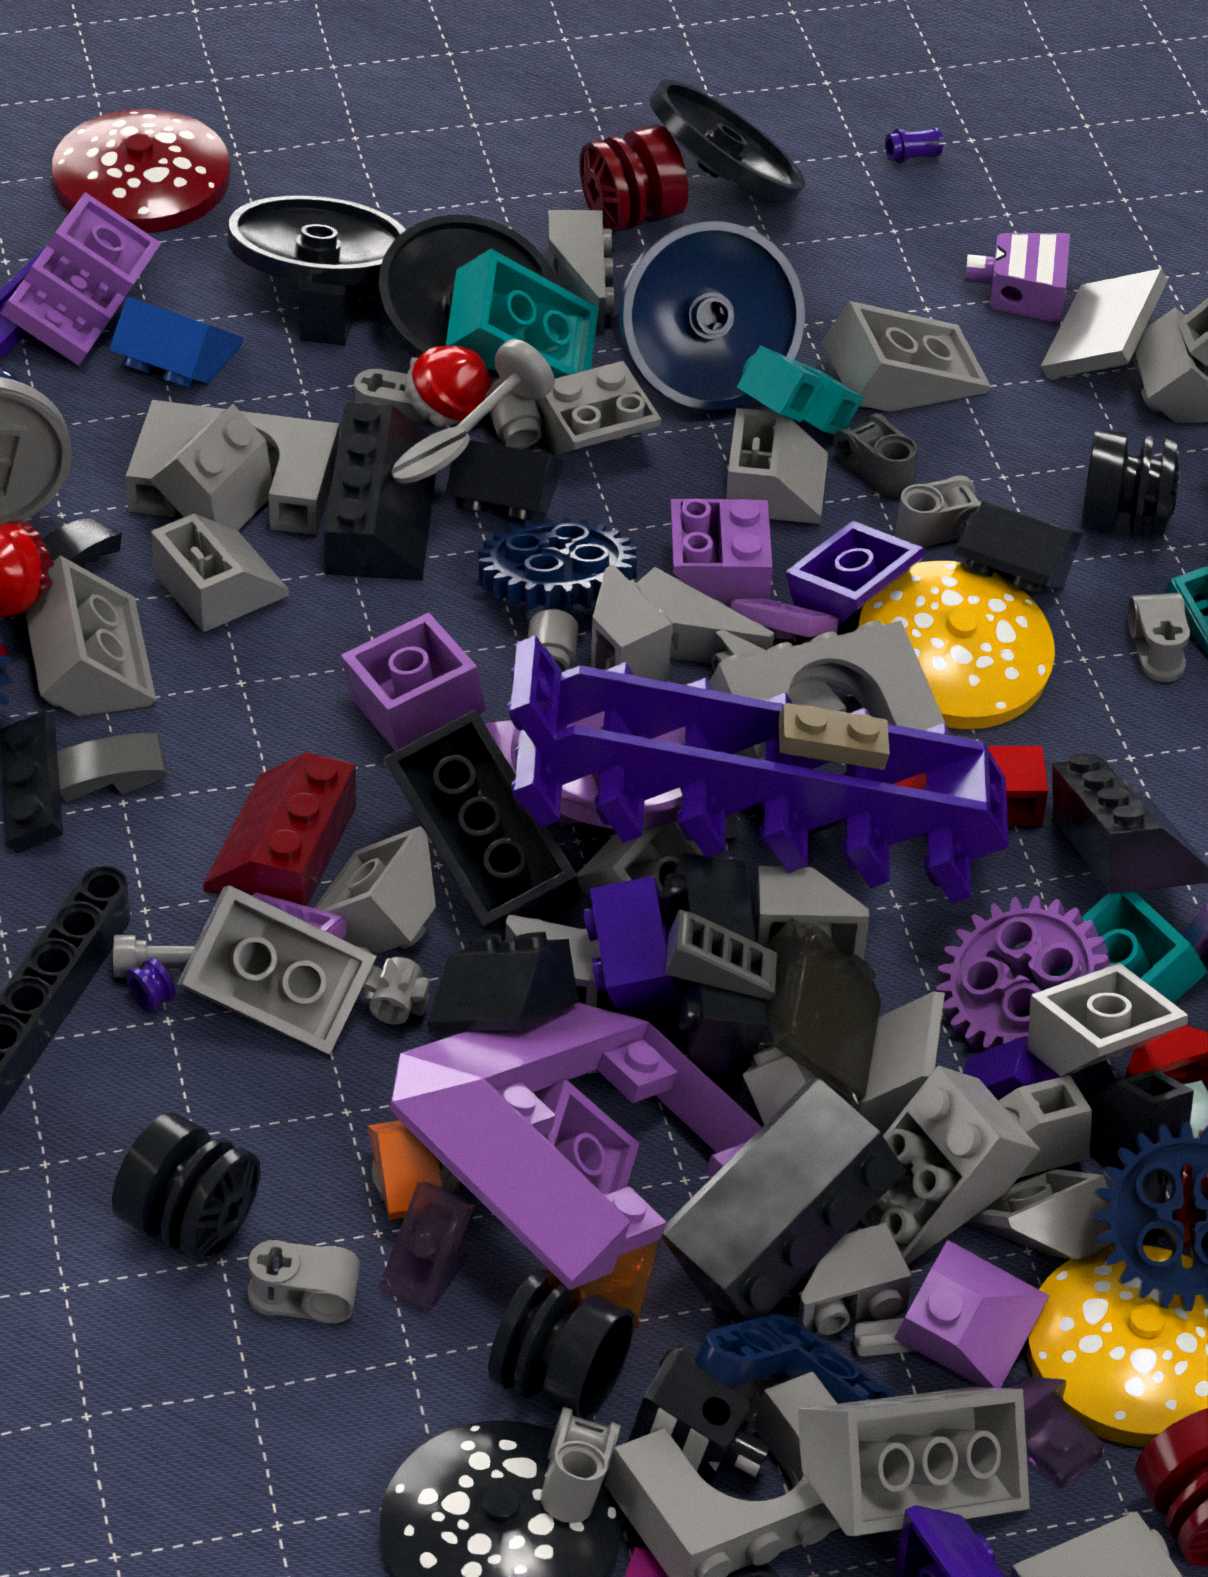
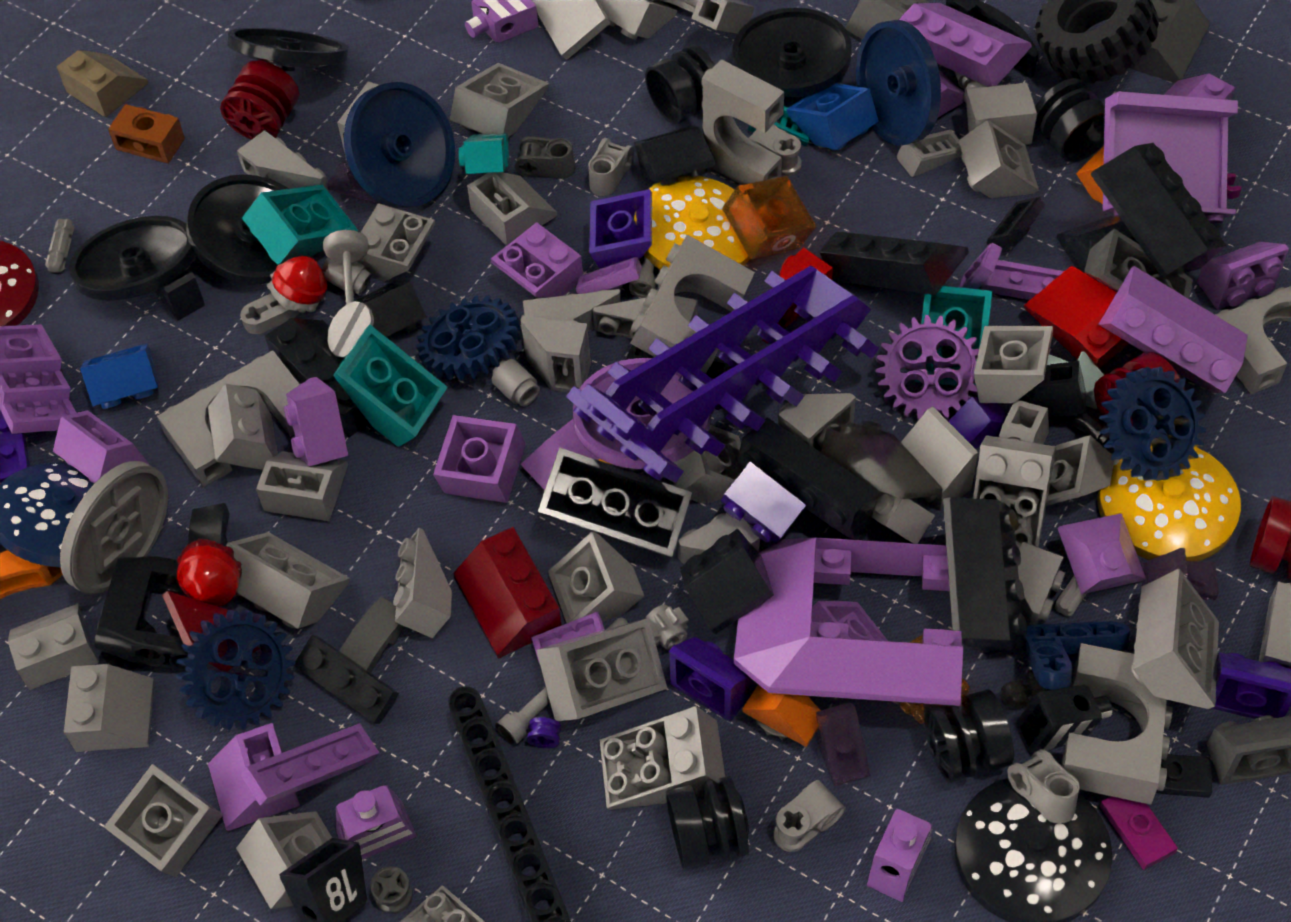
camera: 40 degrees left, 10 degrees up
dark grey slope [665,910,777,1000] -> none
dark tan plate [778,702,890,770] -> none
none -> light grey axle [45,219,74,273]
none -> medium lavender slope [53,410,150,483]
none -> dark tan slope [57,50,149,118]
none -> dark orange brick [108,104,185,164]
none -> medium lavender slope [284,377,348,467]
none -> teal slope [333,324,448,447]
none -> light grey slope [393,528,452,638]
none -> light grey slope [600,706,725,810]
none -> dark purple slope [669,636,756,723]
none -> light grey arch [701,59,784,197]
none -> clear orange brick [722,176,817,260]
none -> medium lavender torso [867,809,933,902]

